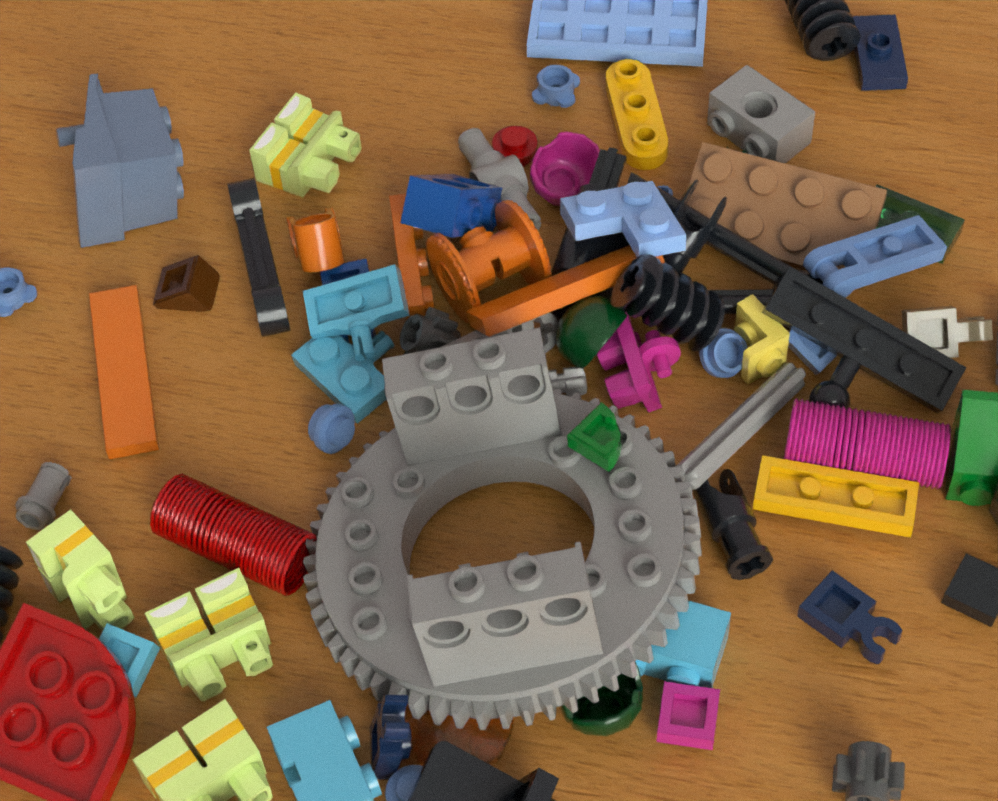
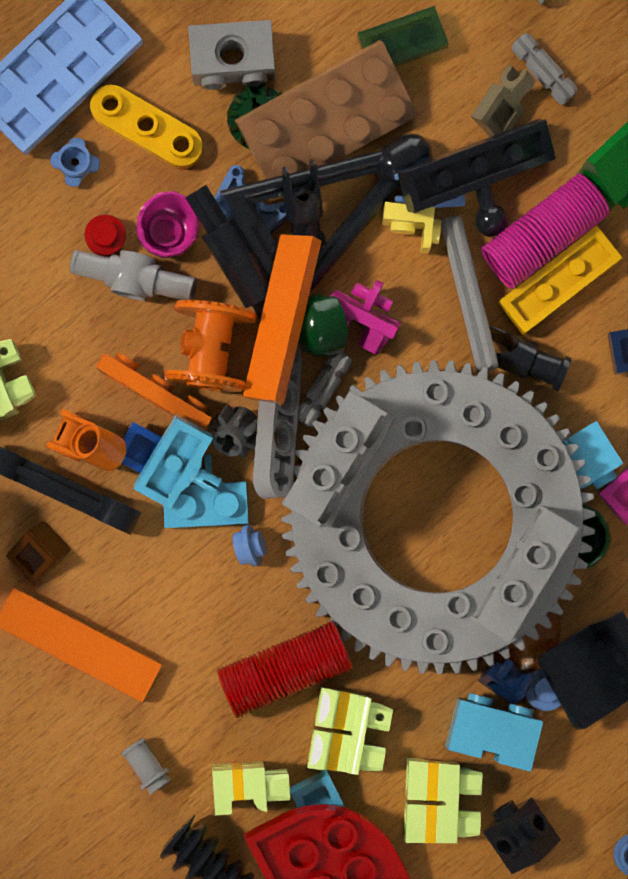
camera: 60 degrees left, 30 degrees up
blue brick [400,174,503,238] -> none
light blue plate [560,181,686,258] -> none
green tile [567,402,622,472] -> none
black piece [610,254,725,351] -> none
medium blue plate [699,328,748,378] -> none
medium blue plate [803,215,947,298] -> none

